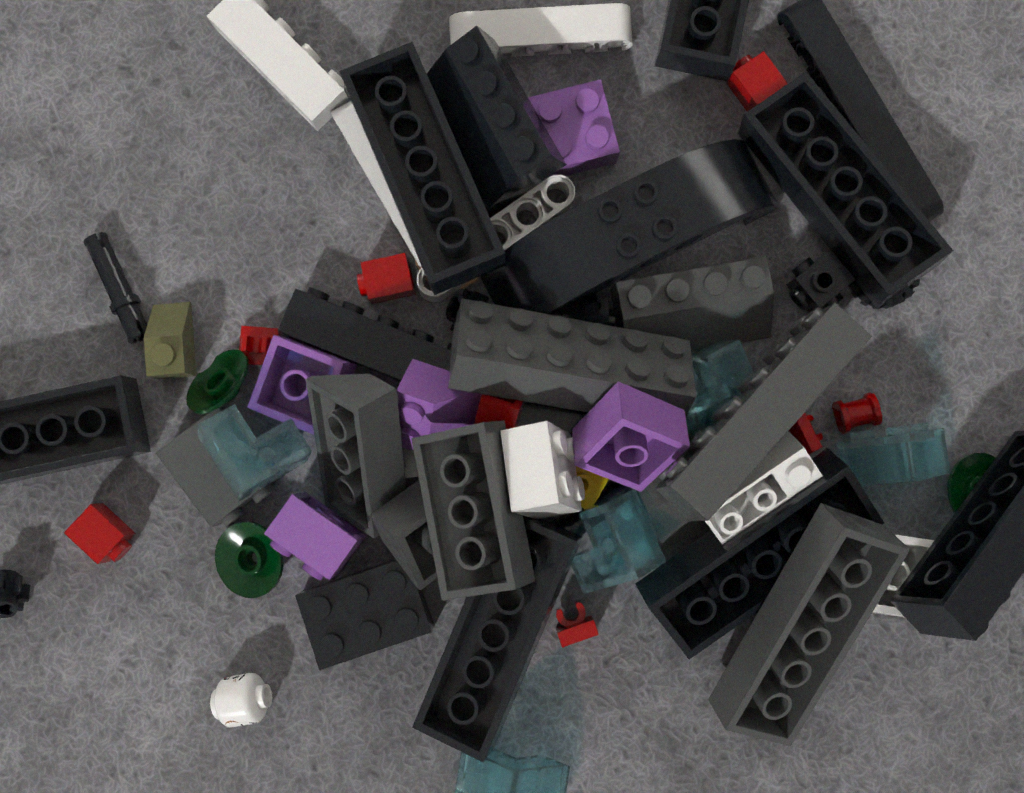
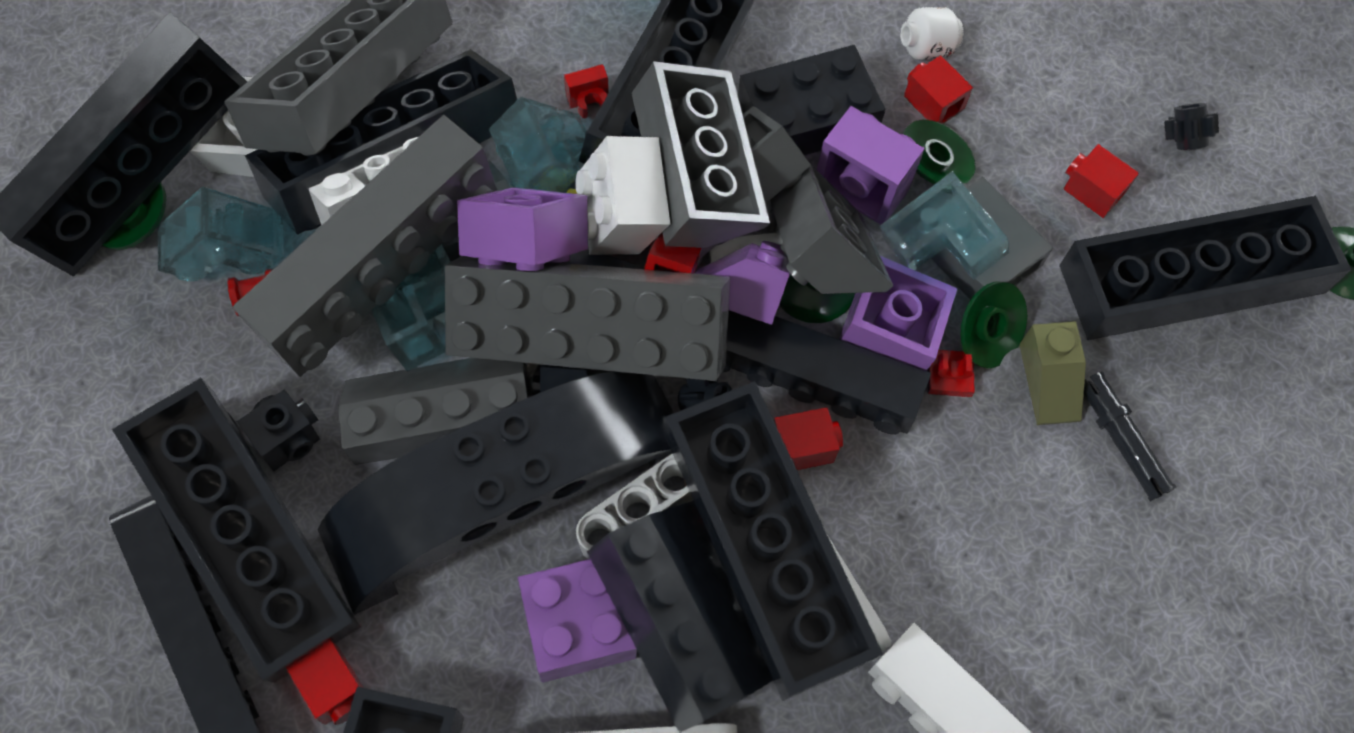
camera: 175 degrees right, 20 degrees down
none -> red brick [904,55,973,124]

